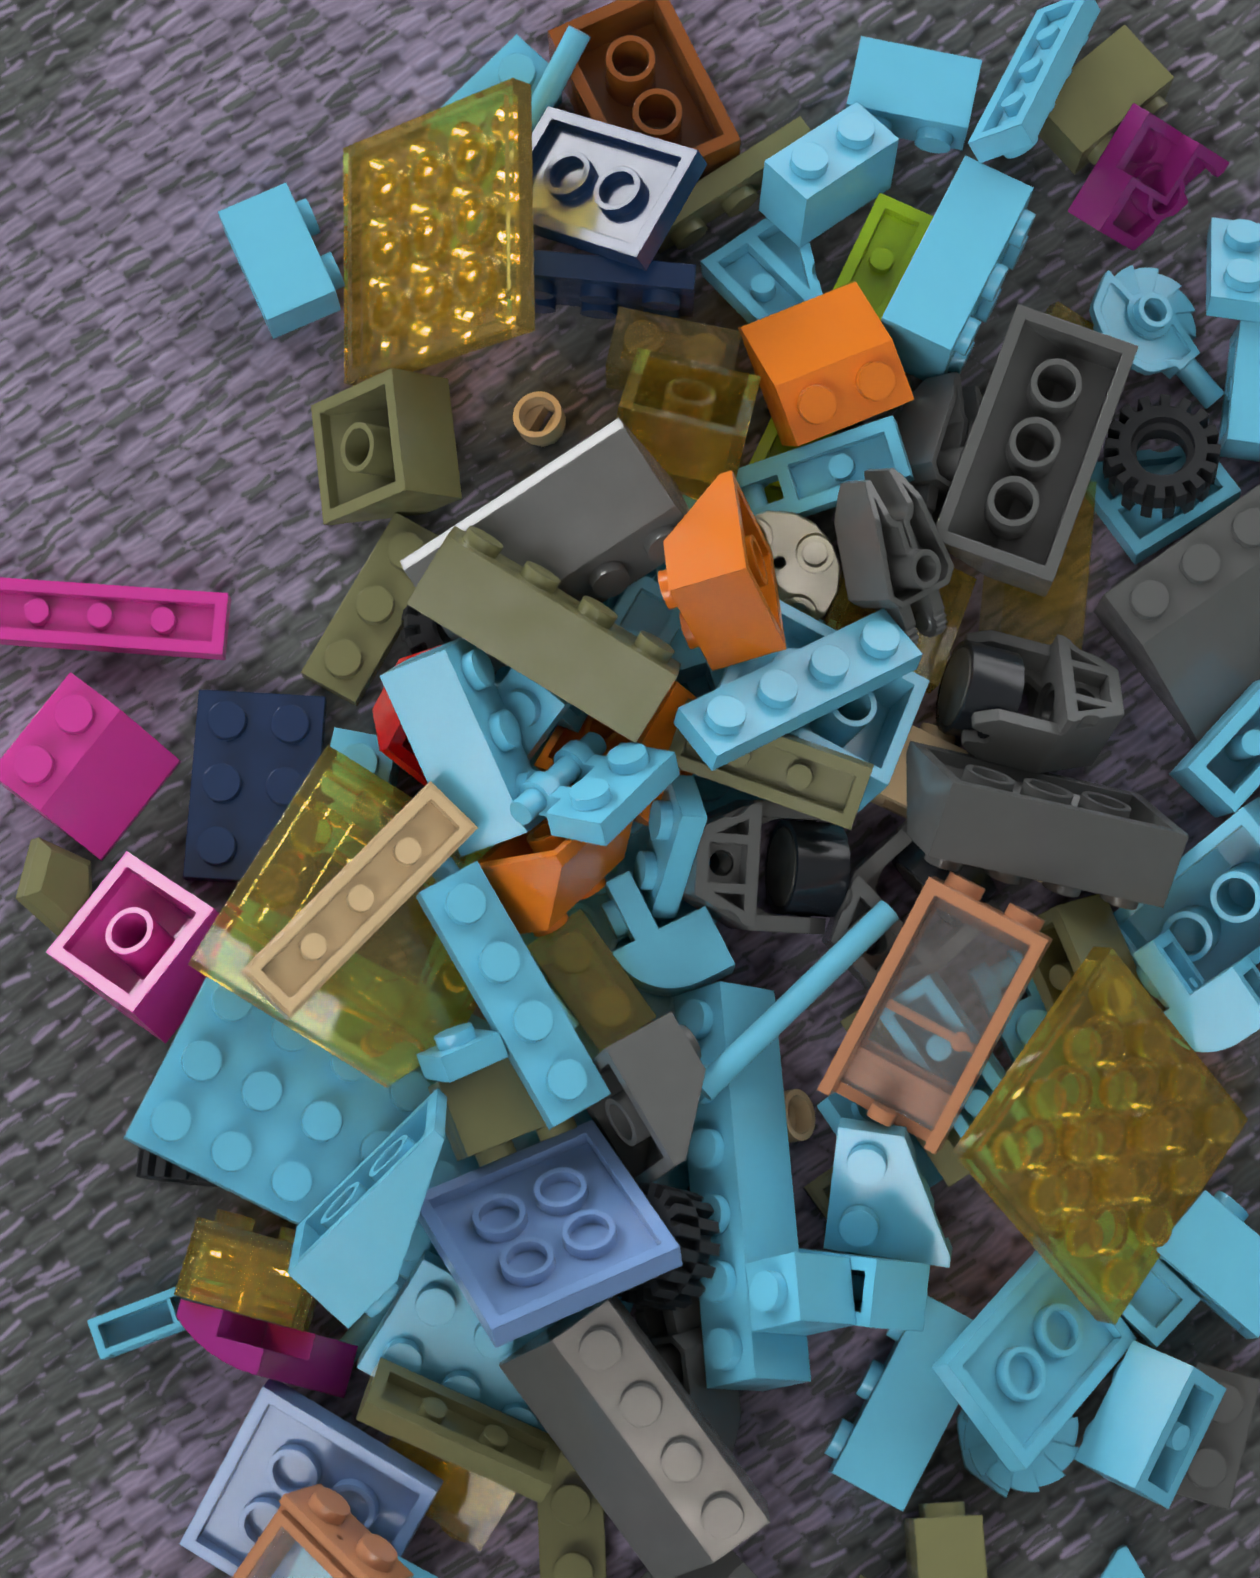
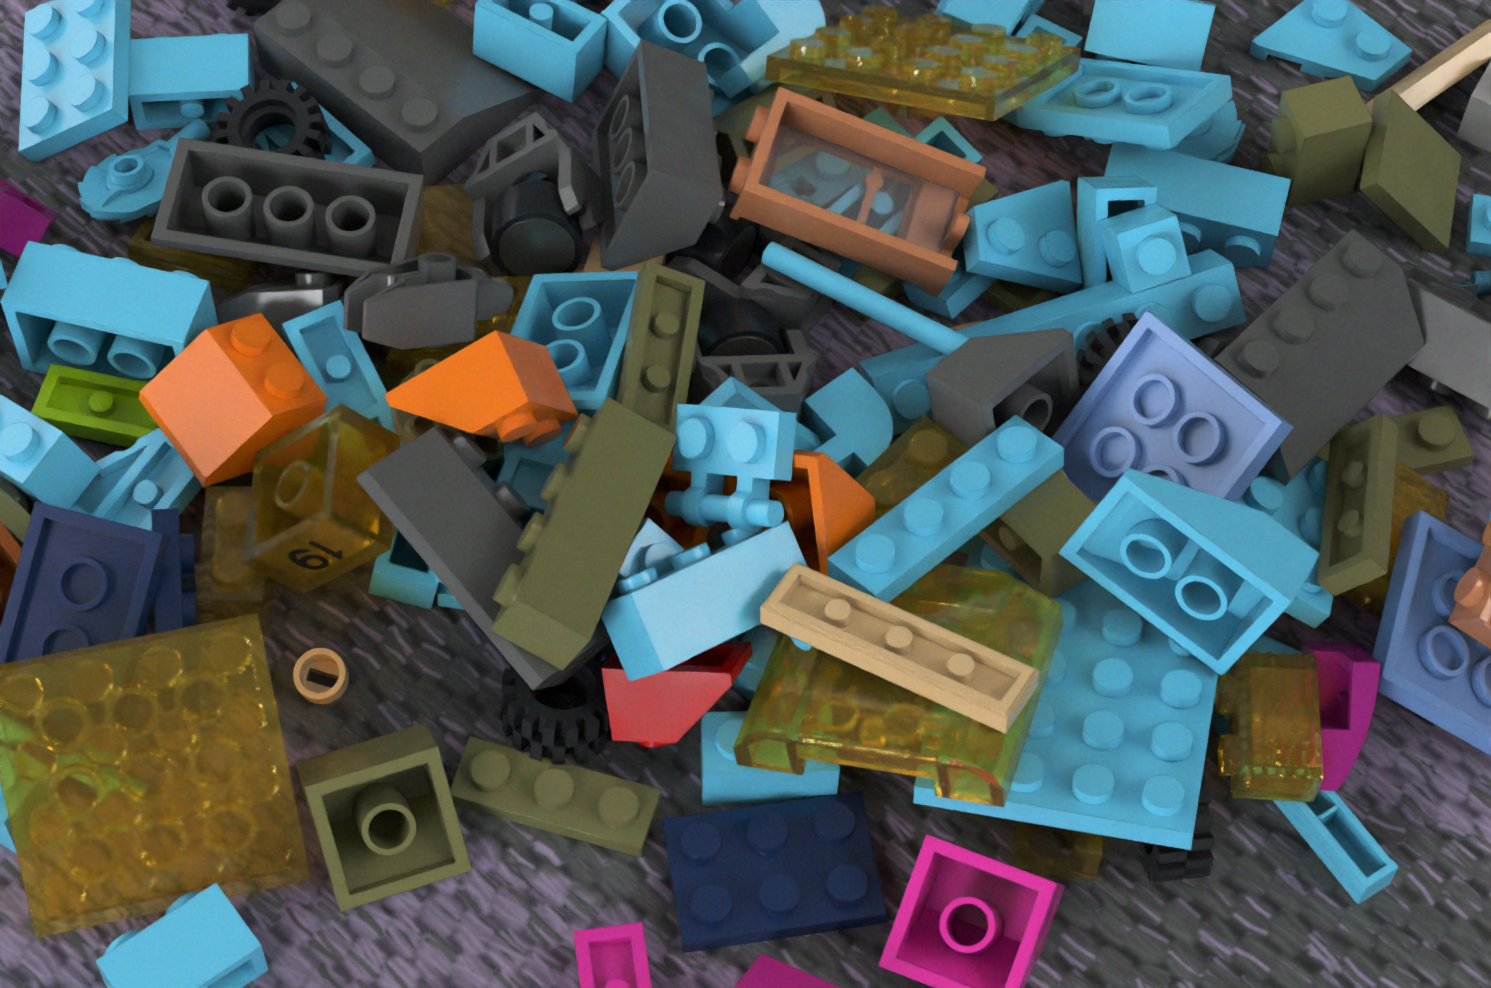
camera: 105 degrees left, 20 degrees down
medium azure plate [416,1023,509,1083] -> none
medium azure plate [673,608,923,771] -> none

